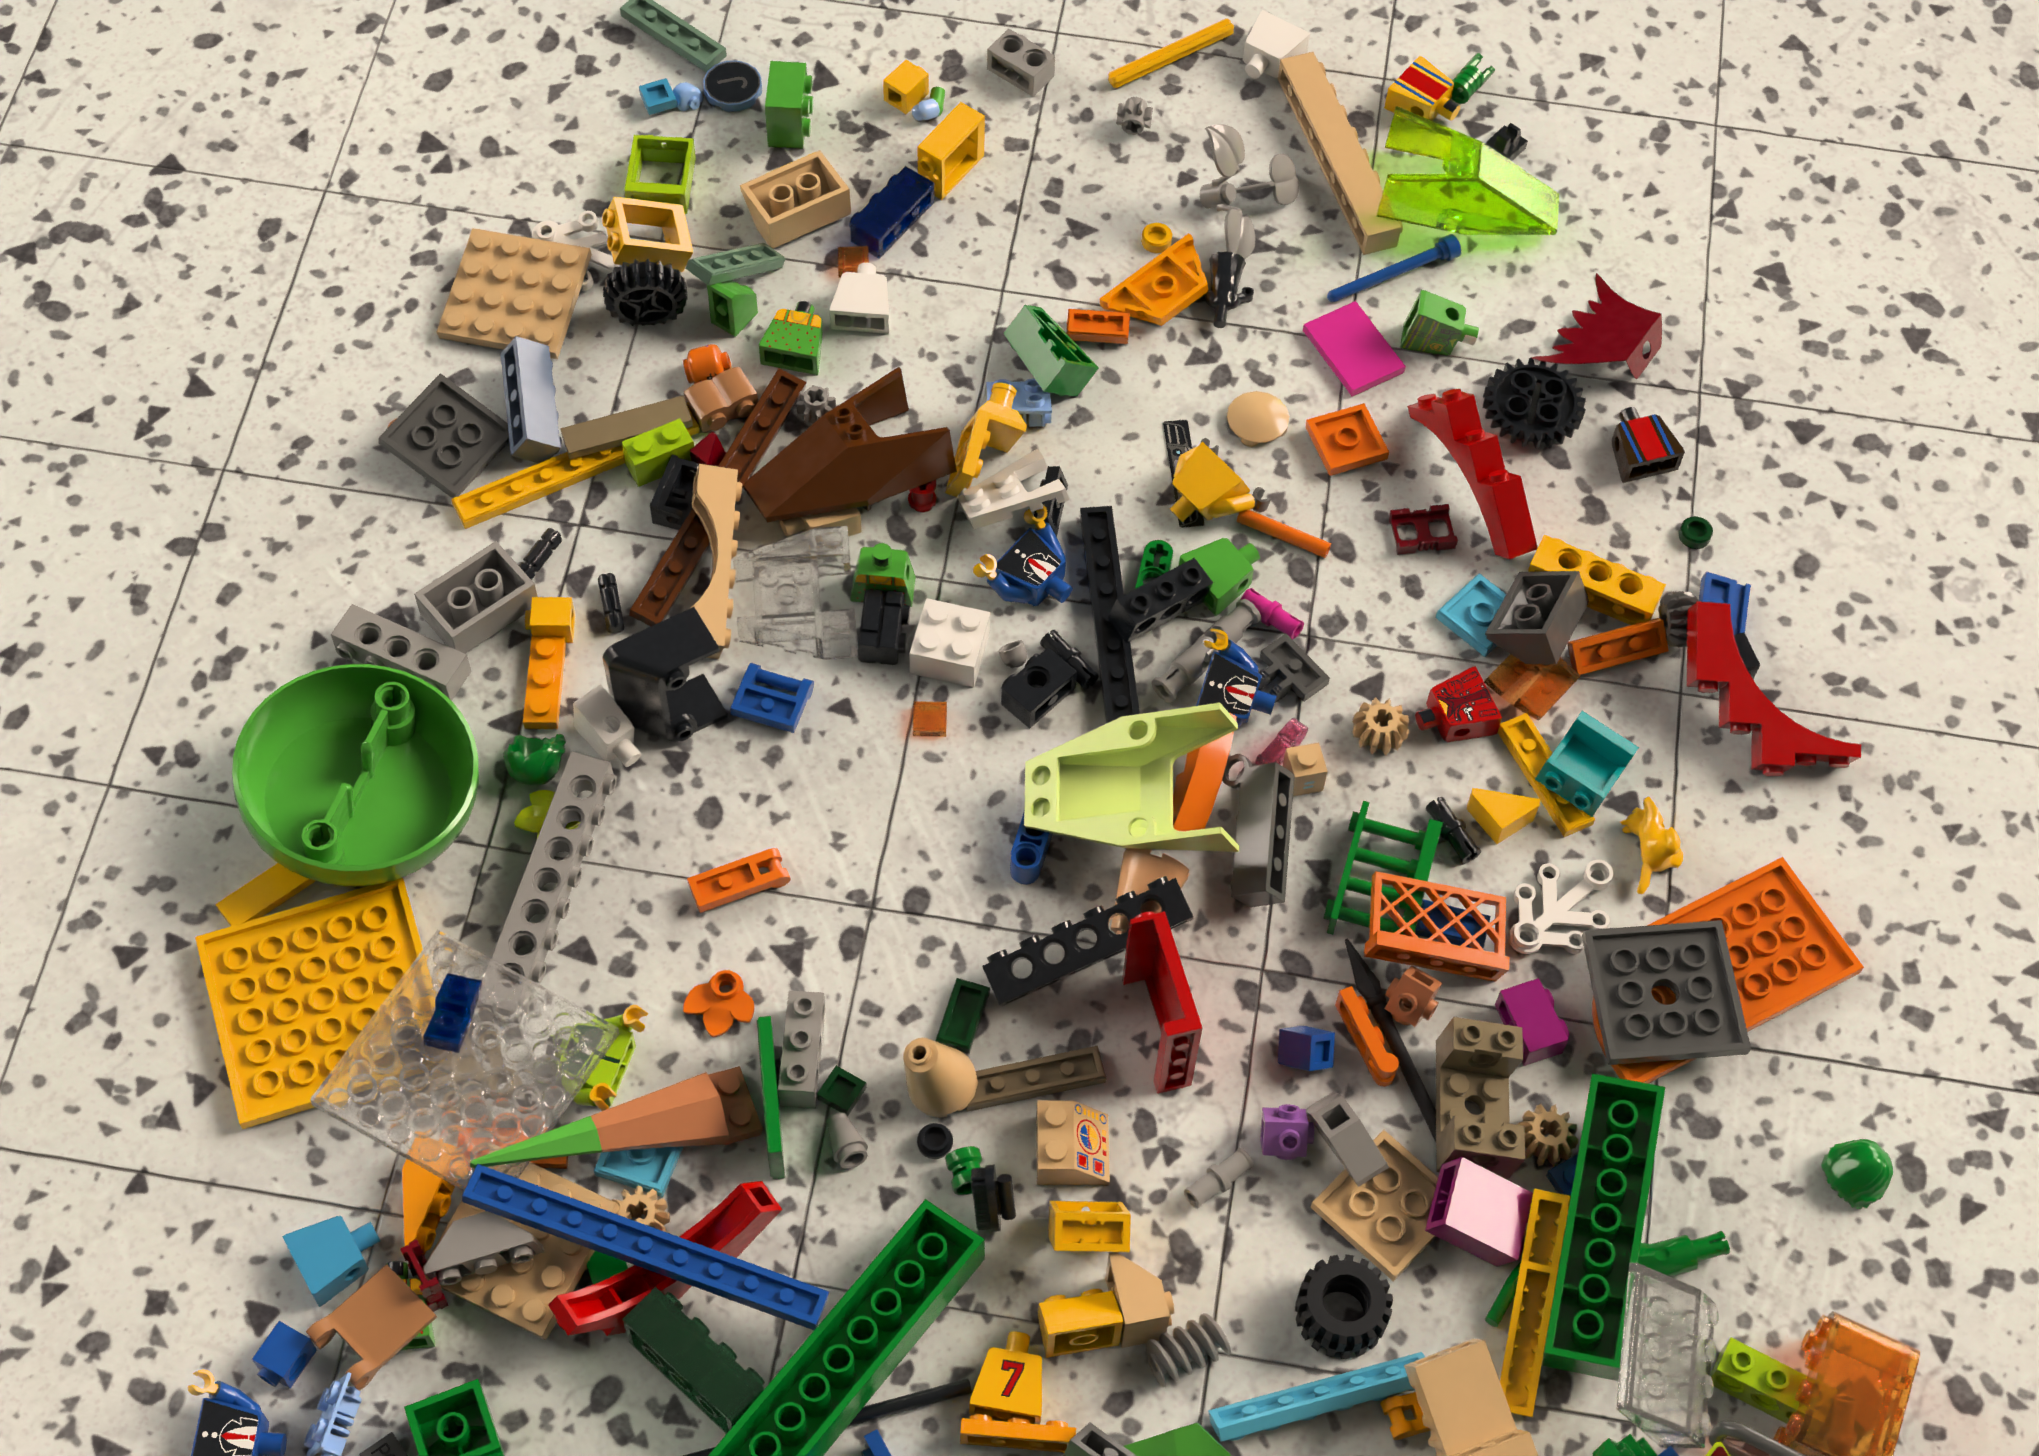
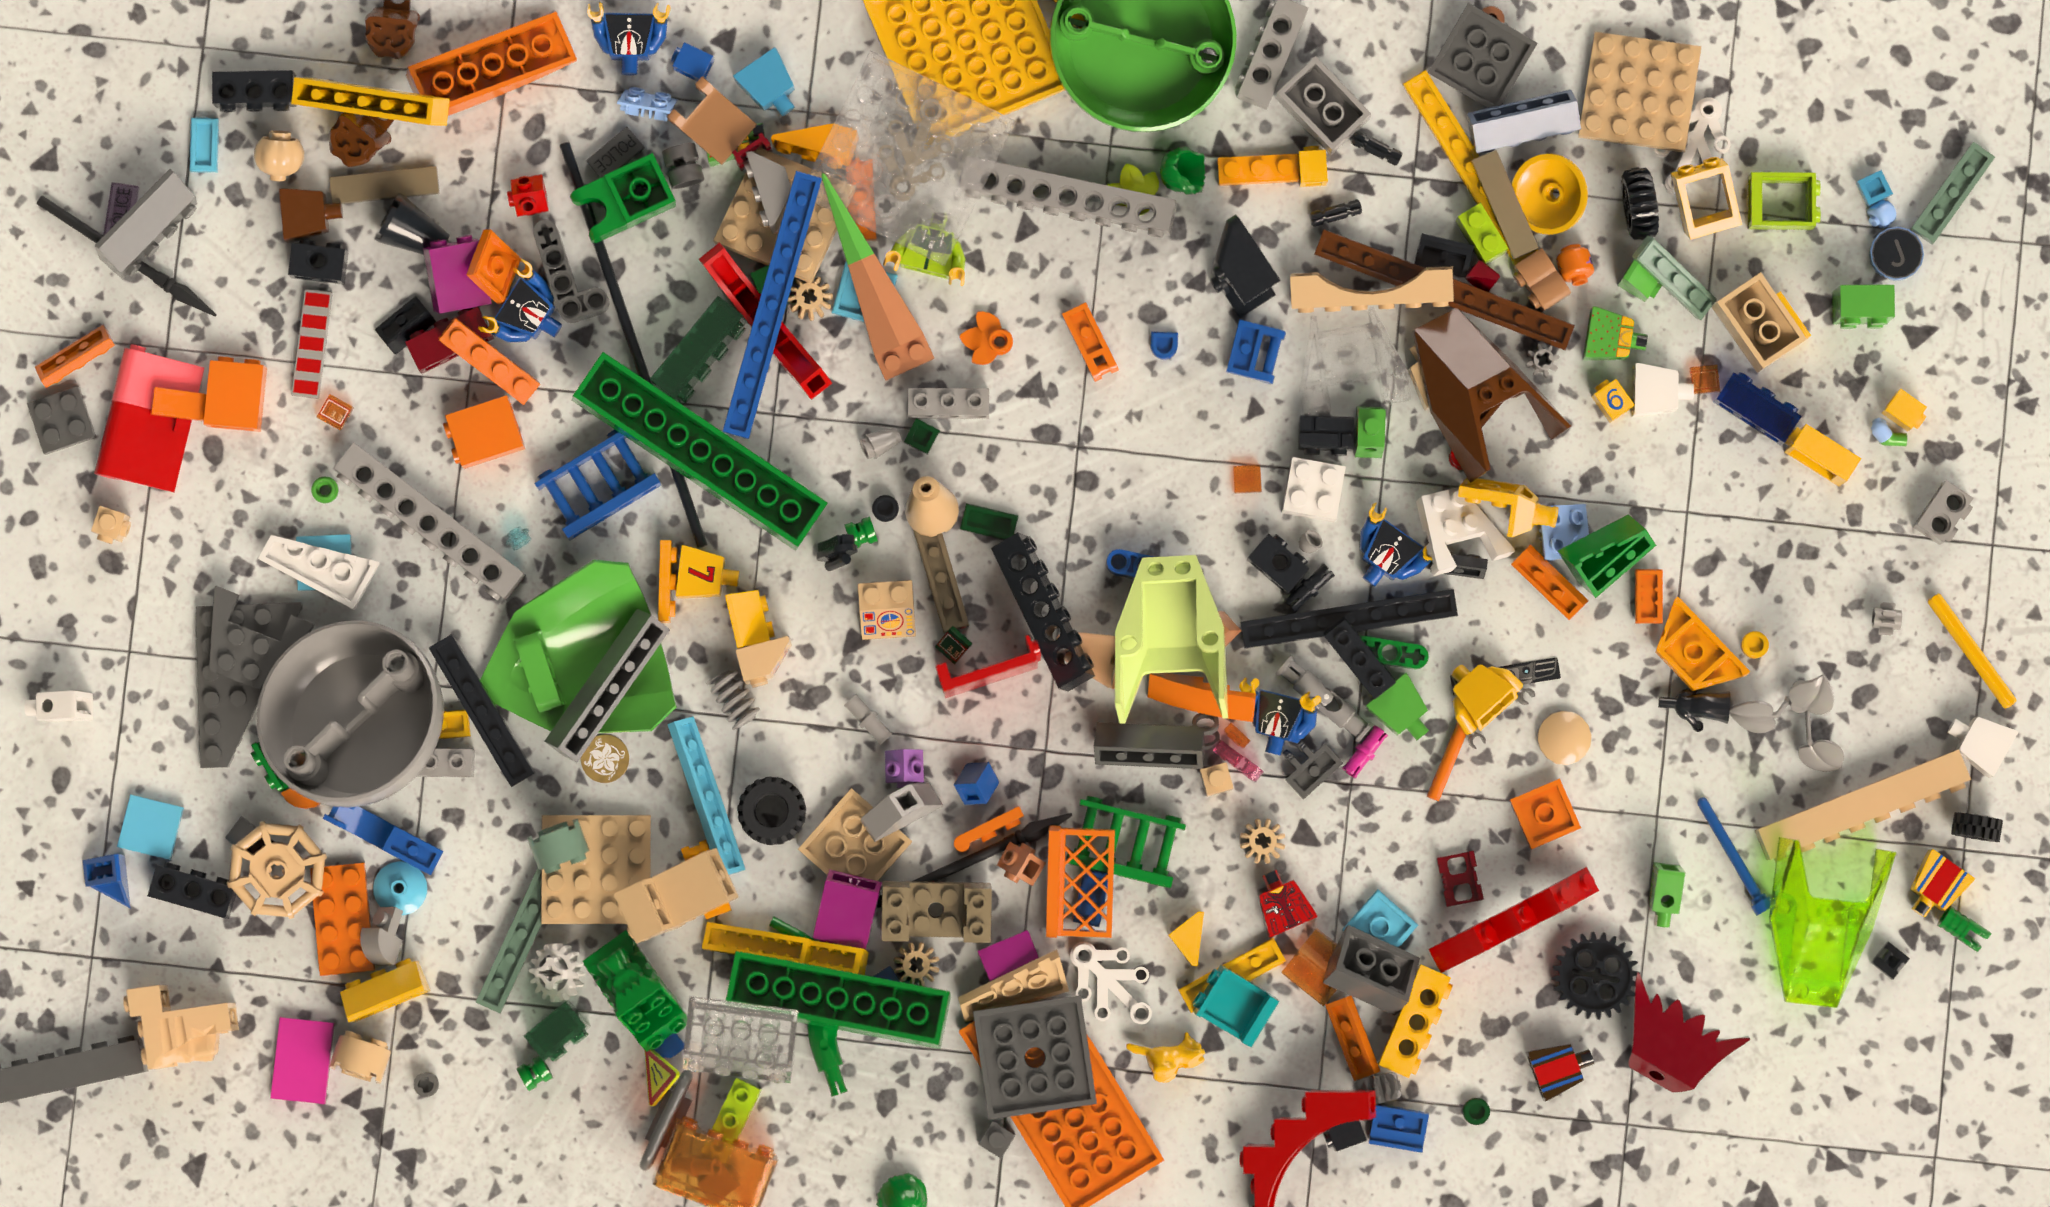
camera: 90 degrees right, 25 degrees up
clear blue slope [423,973,482,1053] -> none
white torso [573,684,641,767] -> none
green tile [757,1016,785,1179] -> none
yellow window [1048,1201,1131,1252] -> none
dark pink tile [1303,301,1406,397] -> none
black pin [1425,797,1481,864] -> none
none -> flat silver wheel [662,143,705,189]
none -> dark green tile [935,626,973,665]
none -> tan wing [958,949,1069,1022]
none -> dark grey brick [978,1121,1016,1158]
none -> blue tile [1151,332,1178,360]
none -> clear orange tile [1224,723,1250,749]
none -> orange plate [1511,544,1589,620]
none -> yellow dish [1512,154,1588,235]
none -> yellow brick [1592,379,1634,423]
none -> black tyre [1951,812,2003,842]

